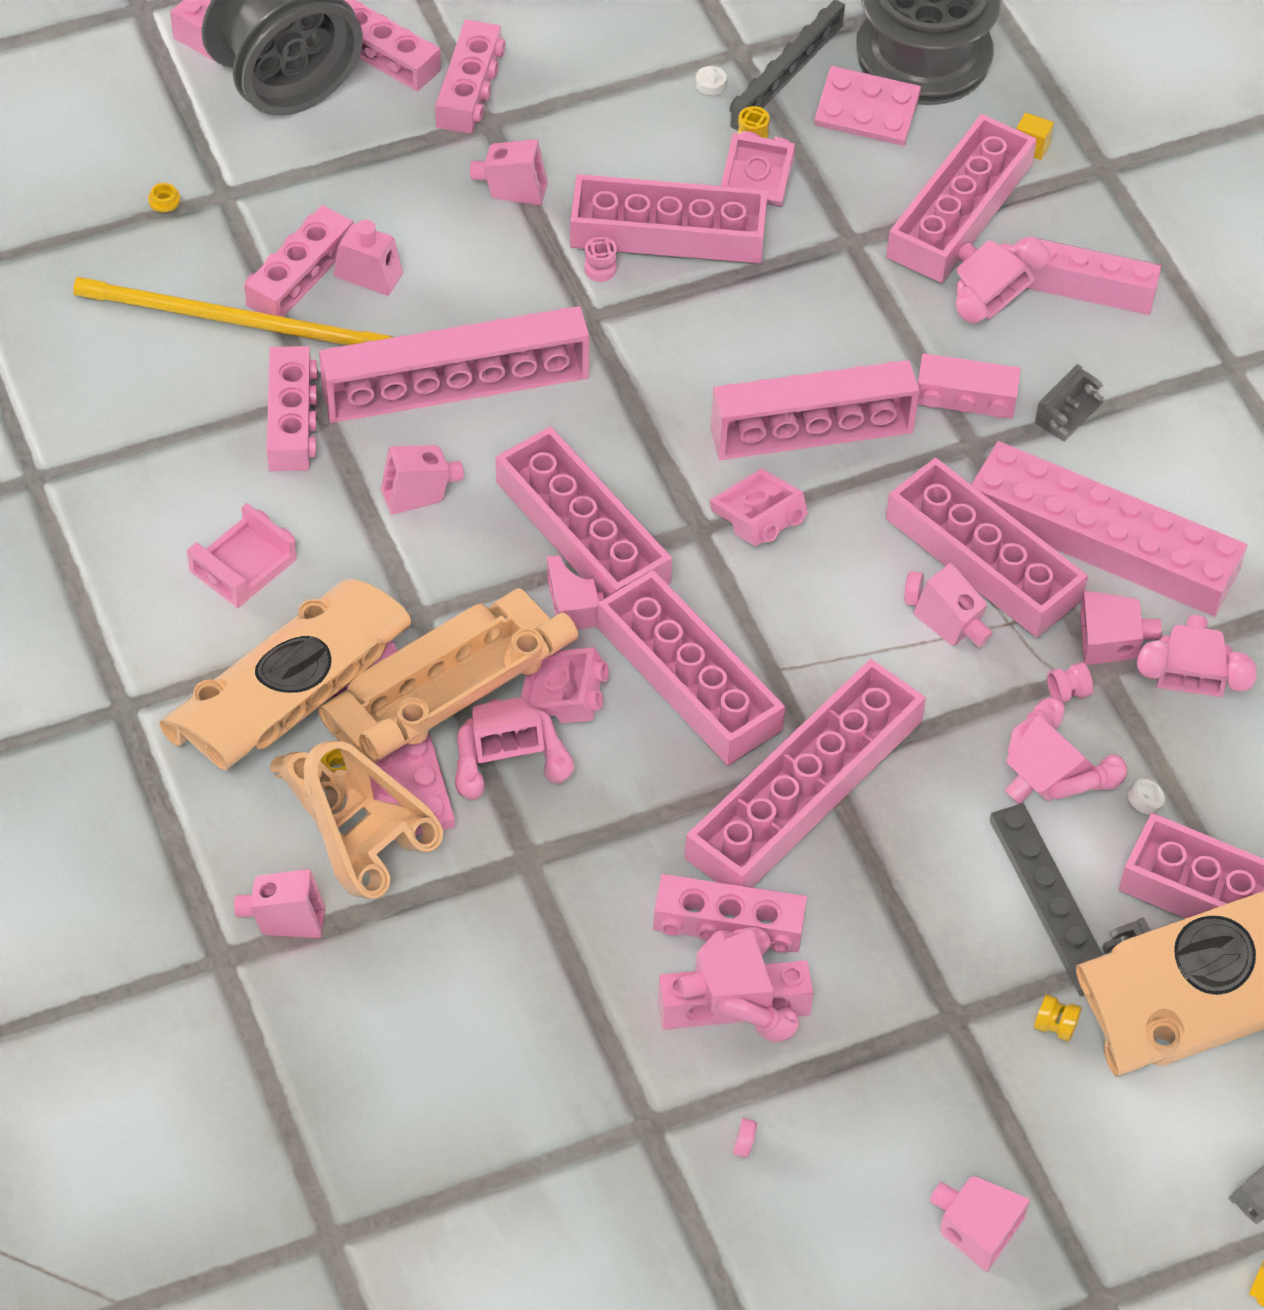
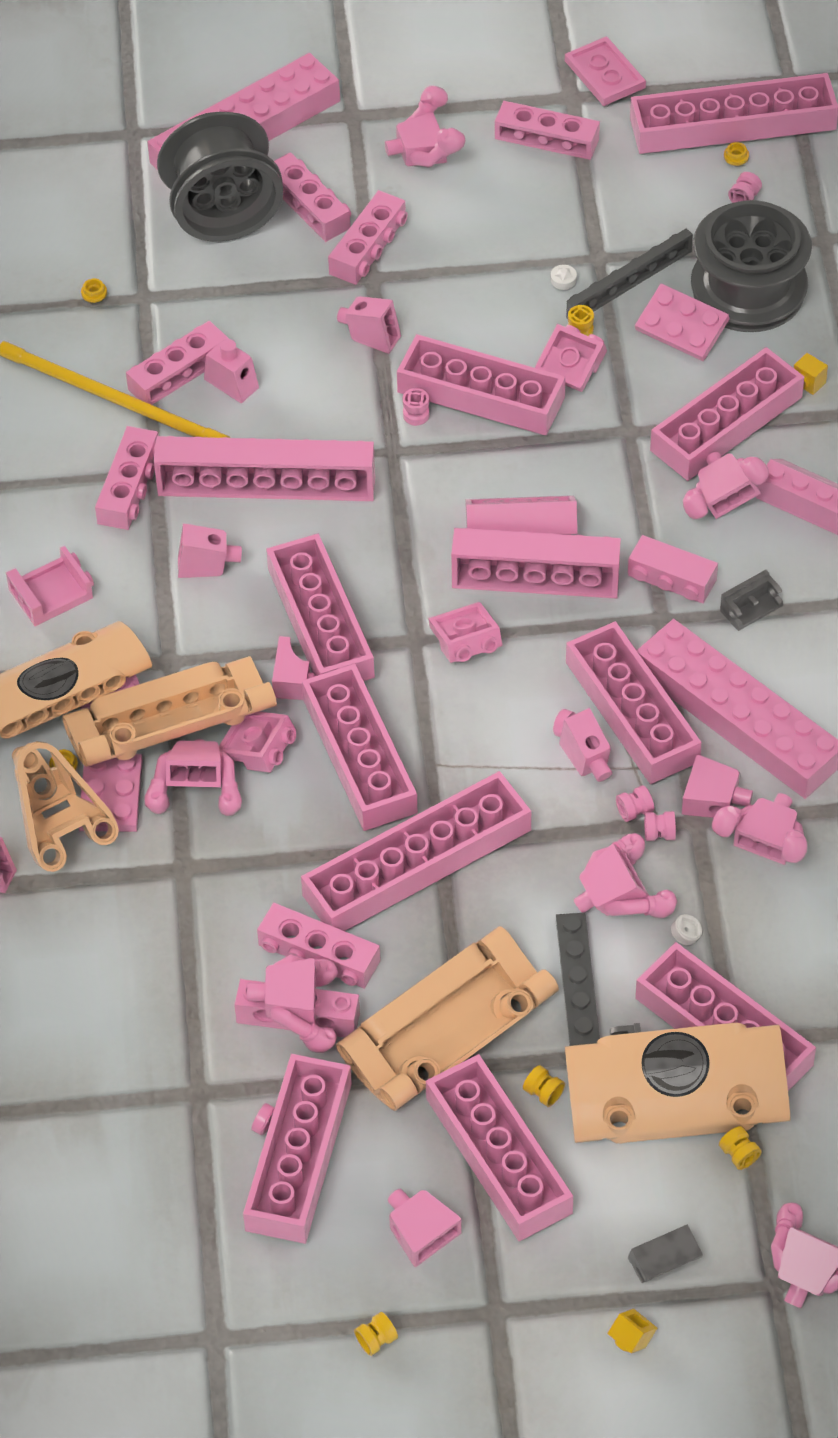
camera: 20 degrees right, 0 degrees up
none -> bright pink brick [243,1054,352,1244]
none -> light nougat panel [336,926,559,1111]
none -> bright pink brick [426,1054,573,1241]
none -> bright pink slope [465,495,577,535]
none -> bright pink wheel [616,785,654,822]

